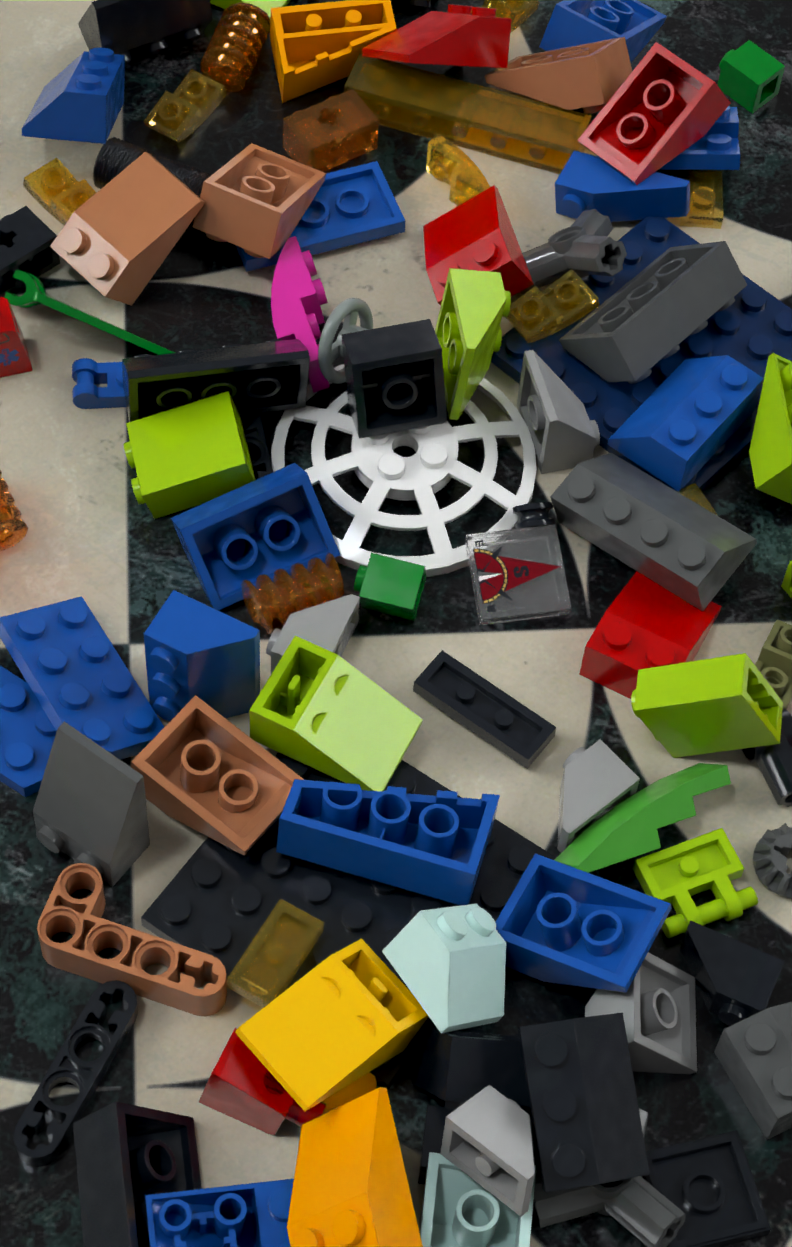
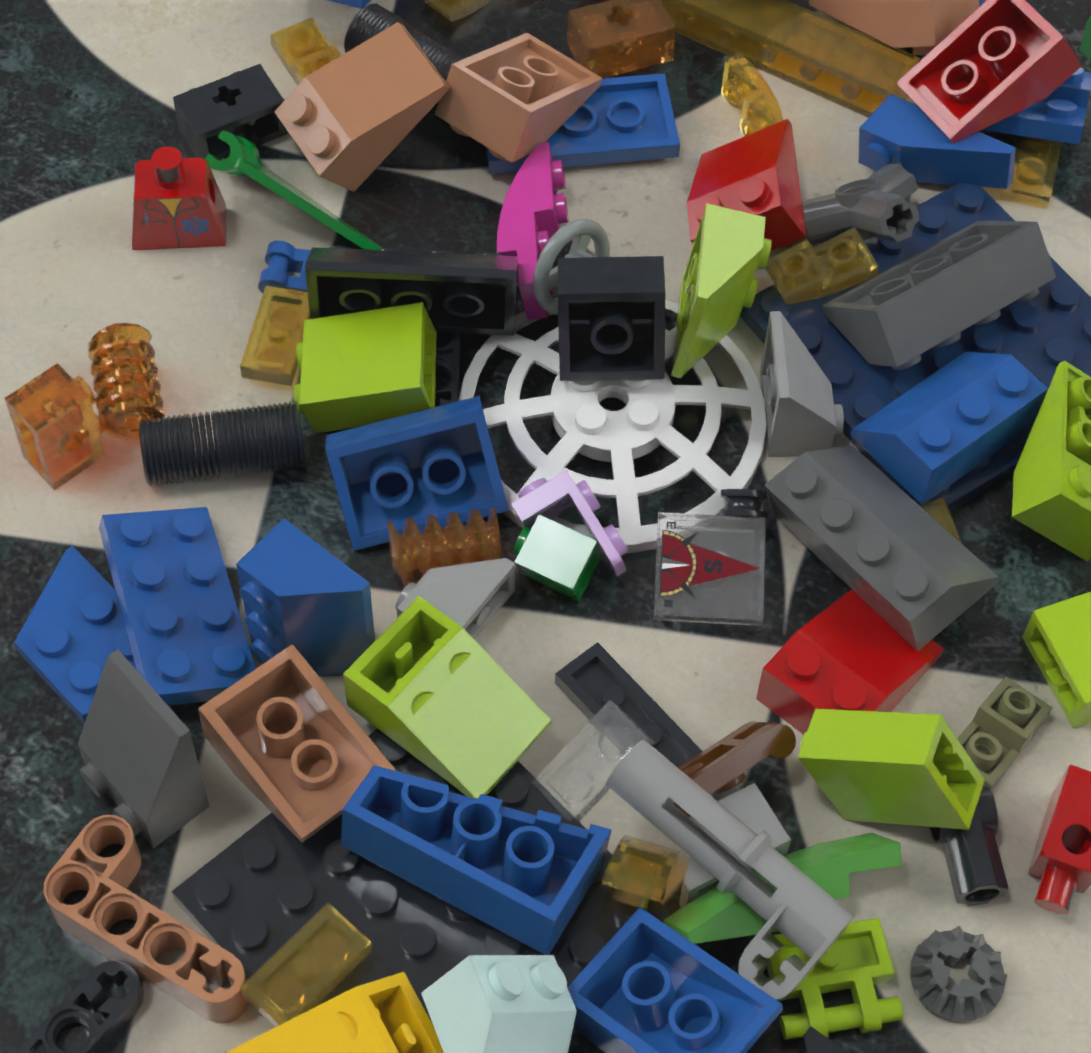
camera: 15 degrees right, 0 degrees up
none -> black piece [139,401,306,487]
none -> clear yellow plate [240,286,310,386]
none -> lavender bracket [511,470,629,576]
none -> clear plate [531,700,655,823]
none -> clear yellow slope [602,835,681,909]
none -> light grey piece [606,739,855,1000]
none -> reddish brown plate [673,721,796,818]

